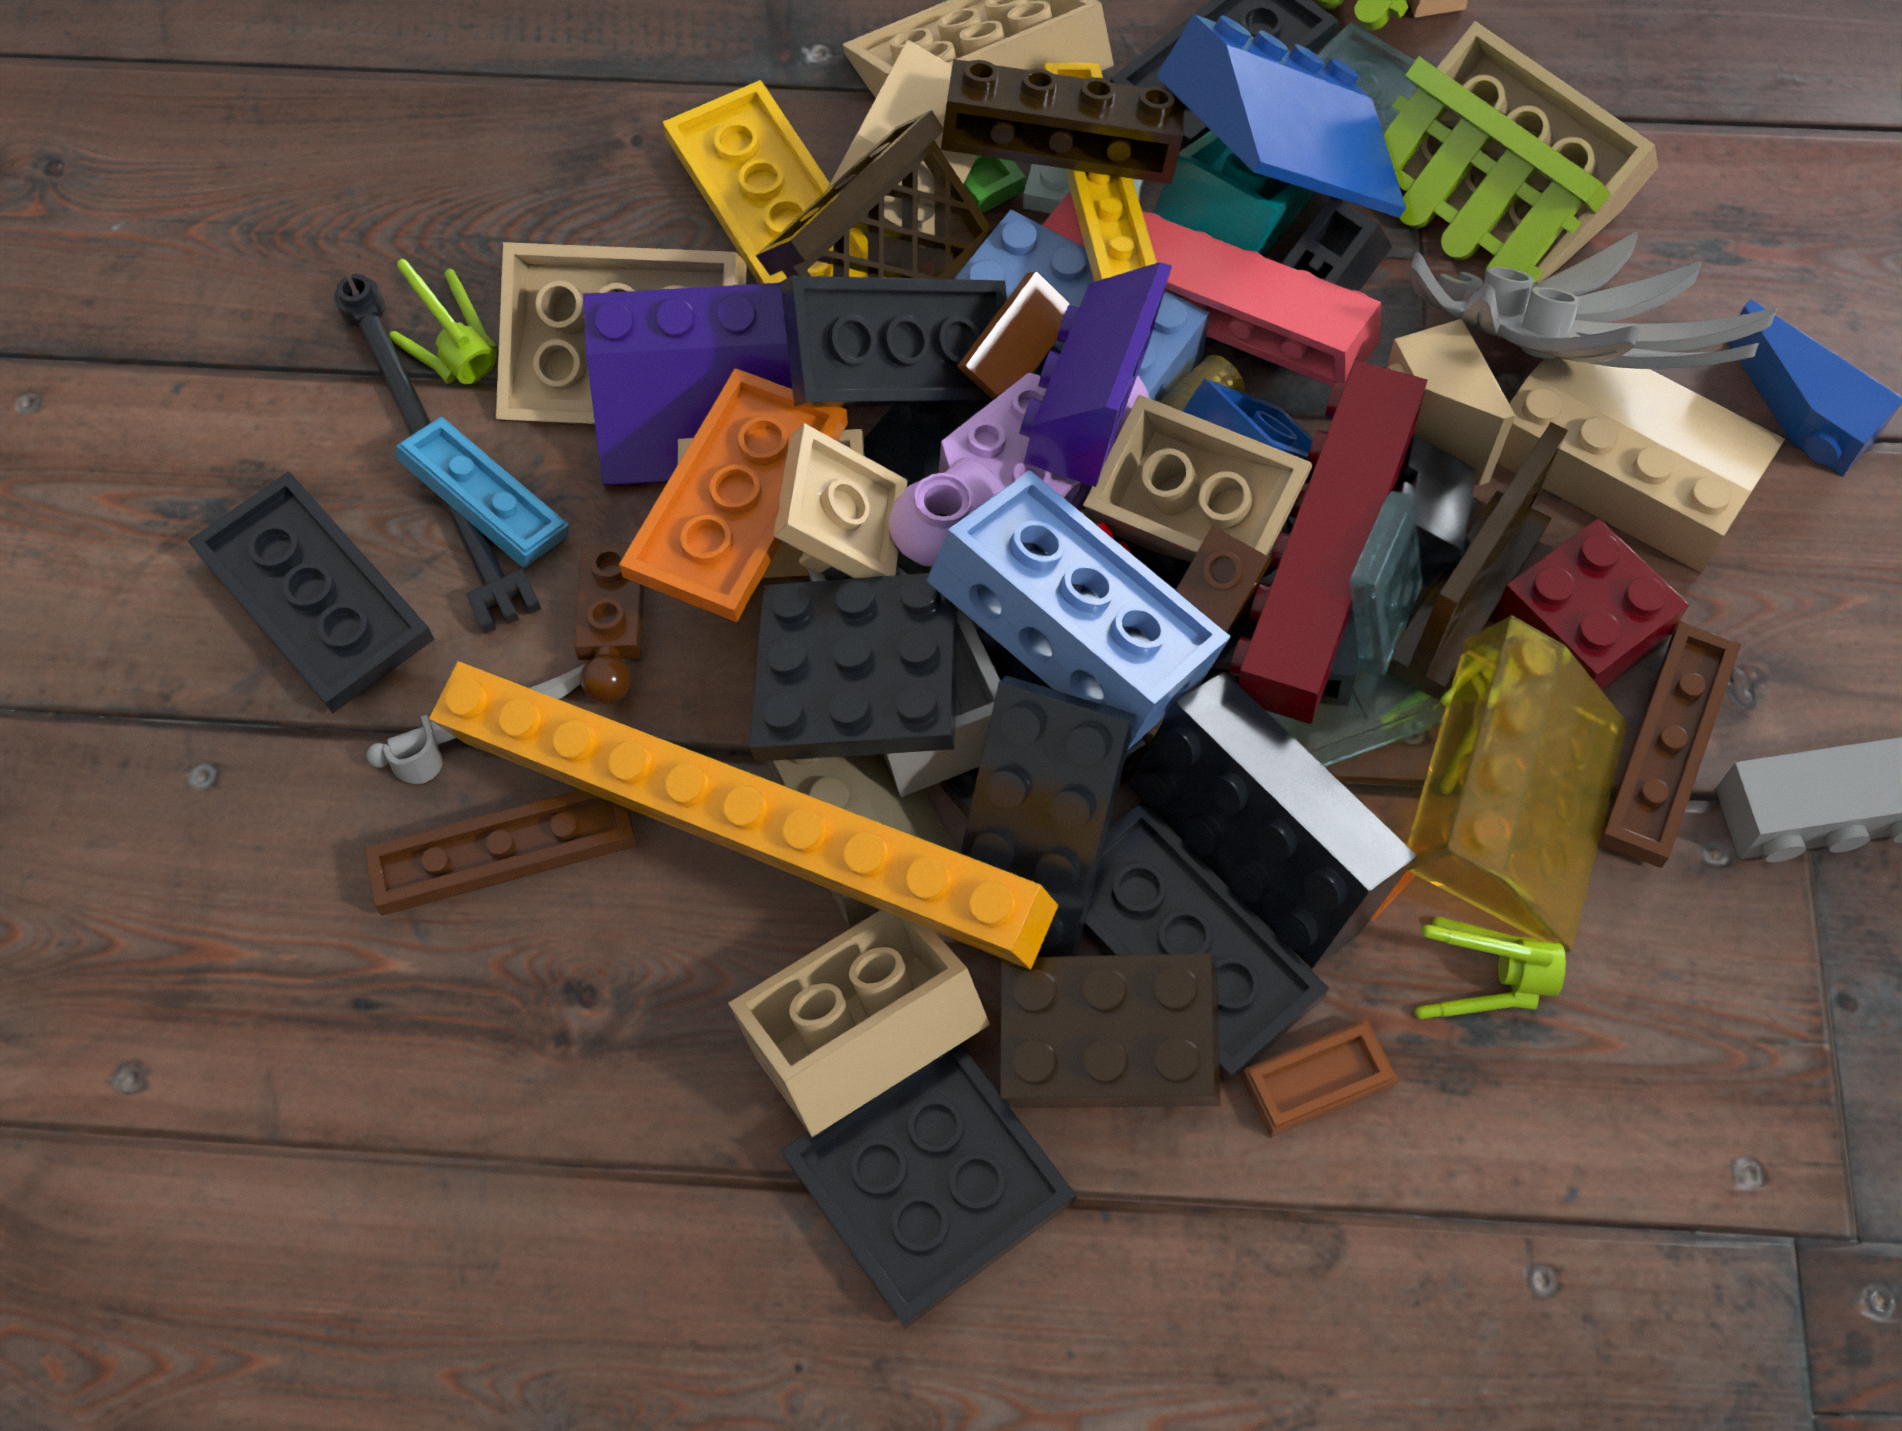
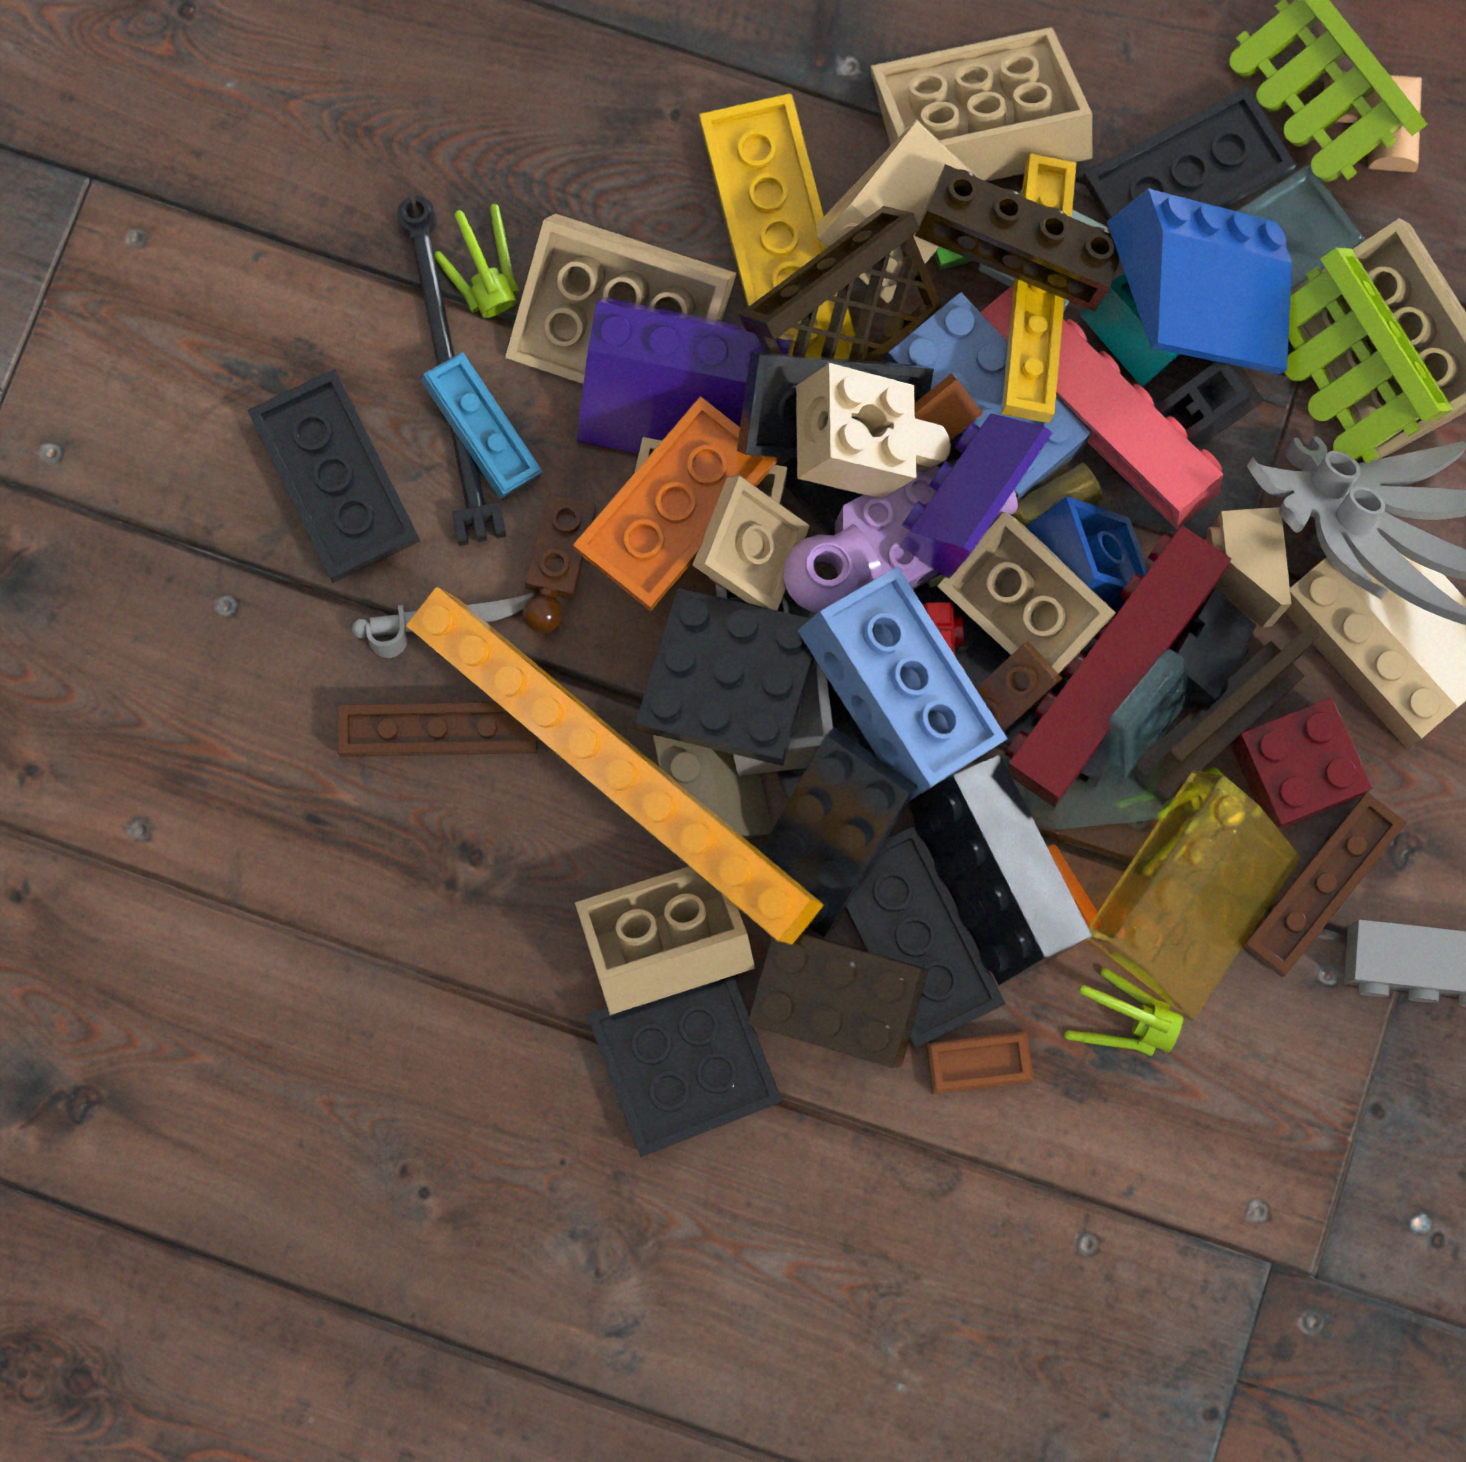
camera: 10 degrees right, 15 degrees up
none -> tan brick [796,363,951,499]

